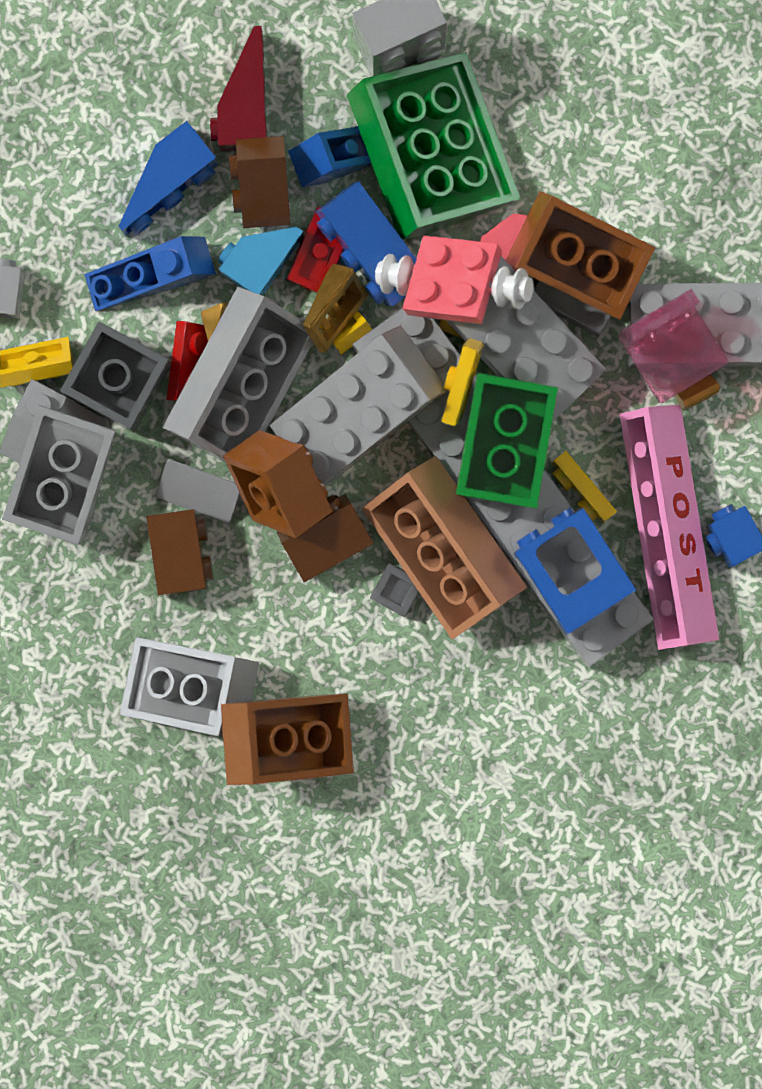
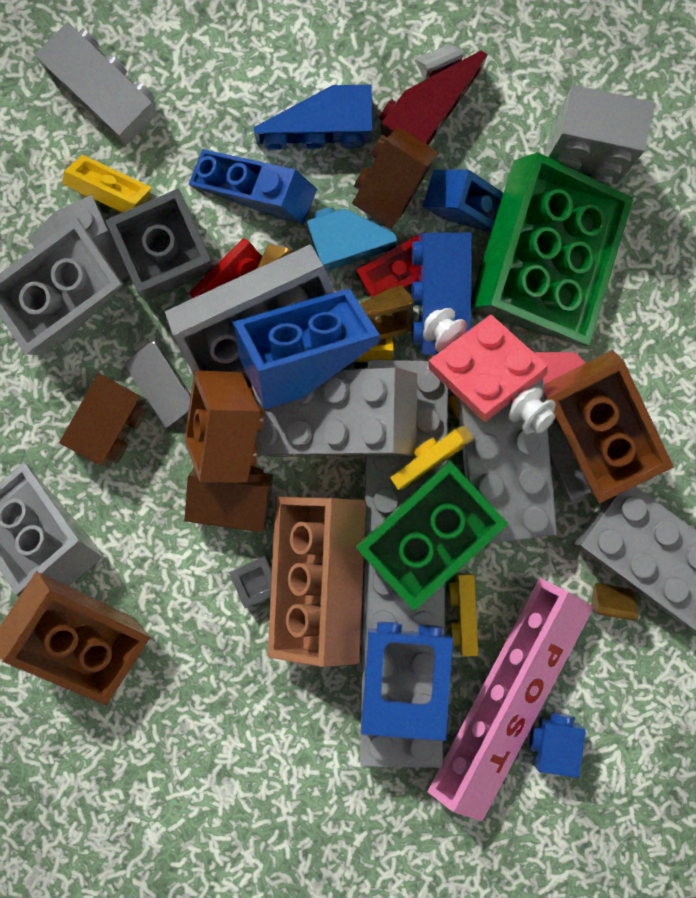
camera: 30 degrees right, 0 degrees up
clear pink bracket [618,288,728,403] -> none
none -> blue slope [233,288,380,409]
none -> light grey slope [415,44,463,80]

